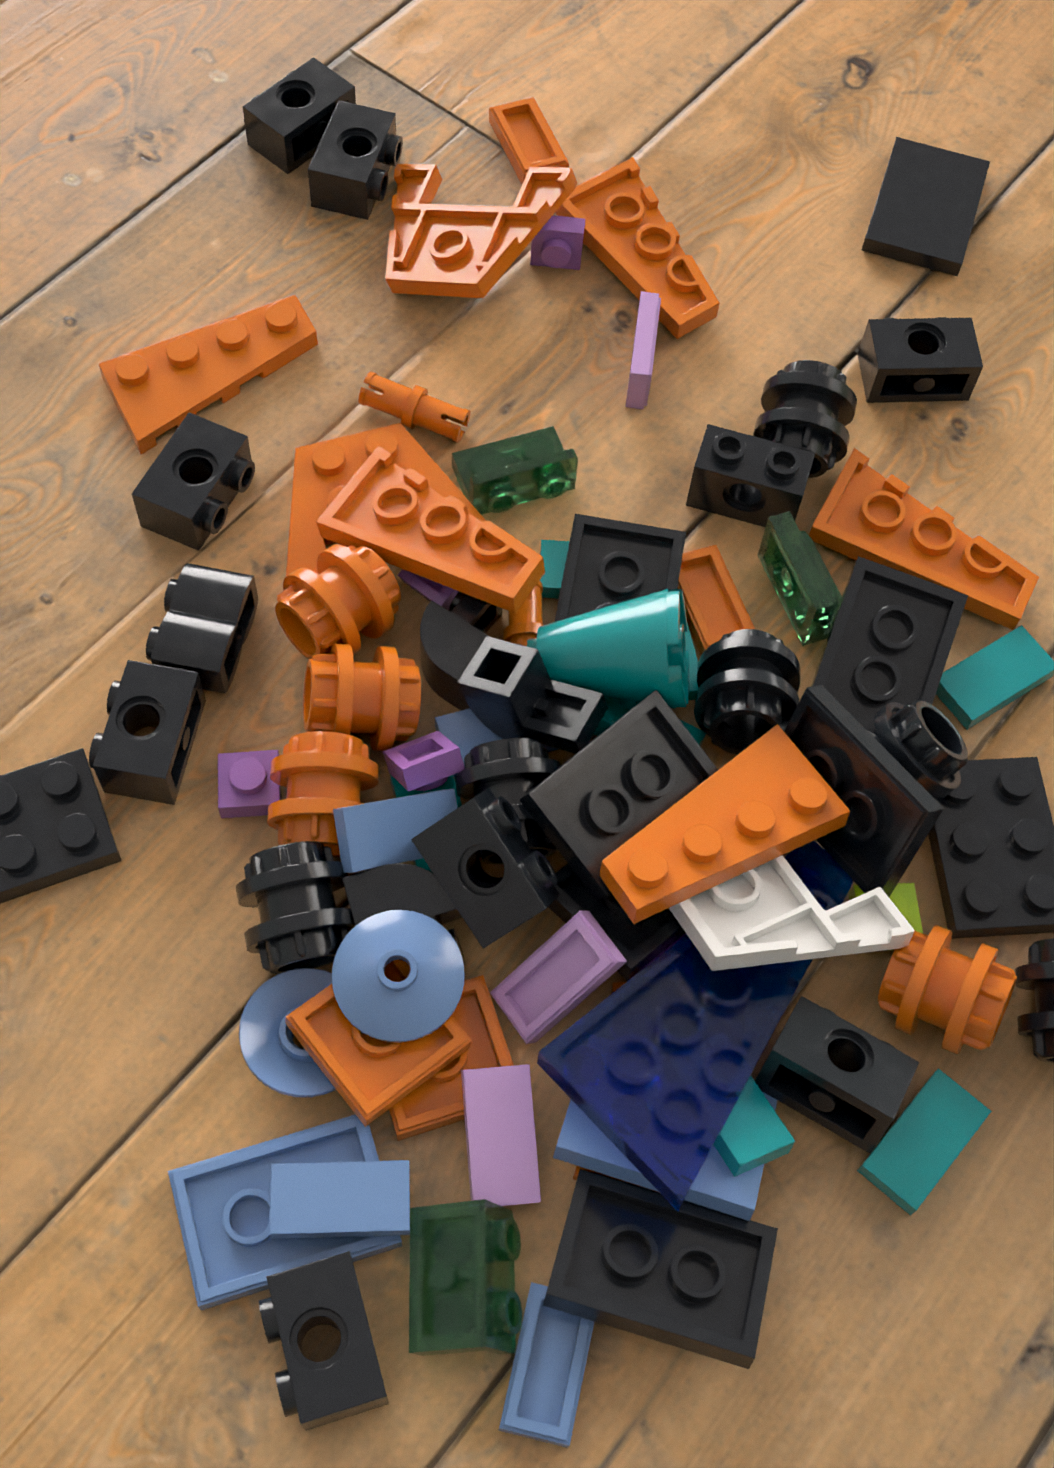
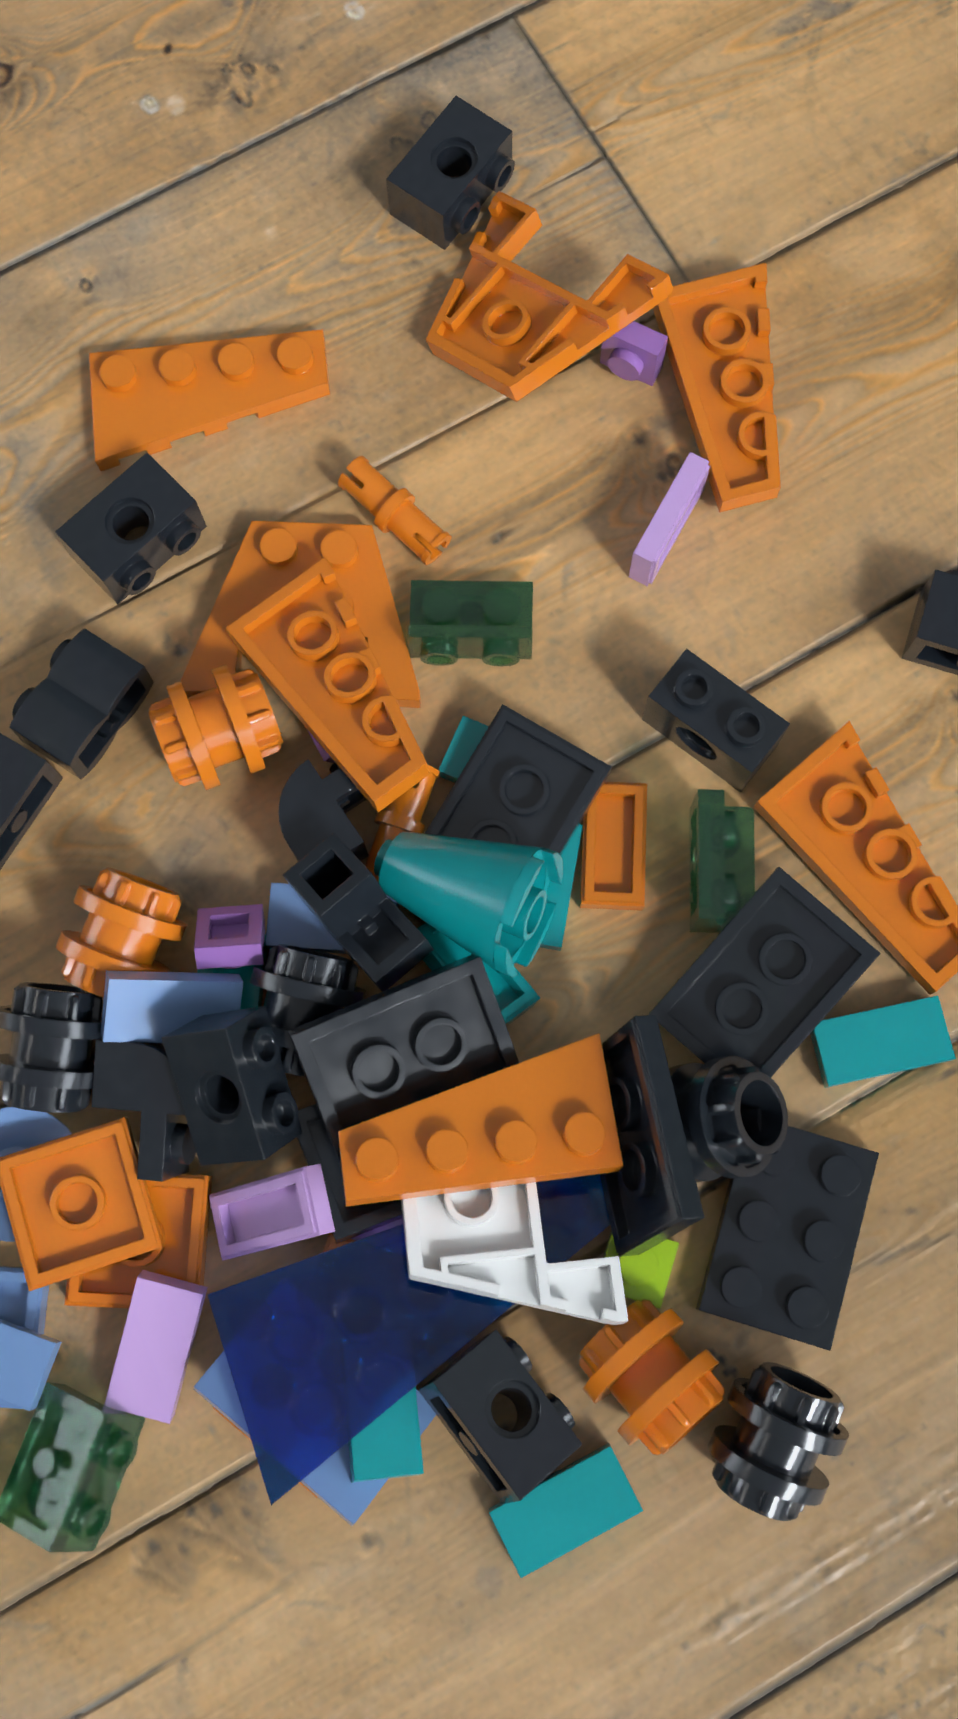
camera: 30 degrees right, 15 degrees up
medium lavender plate [218,750,282,818] -> none
black brick [242,57,356,174] -> none
orange piece [303,643,421,751] -> none
medium blue dish [332,910,465,1043] -> none
orange tile [489,97,569,184] -> none
medium blue tile [498,1282,594,1448] -> none
black plate [543,1169,778,1369] -> none
black piece [694,629,801,755] -> none
black piece [753,360,857,478] -> none

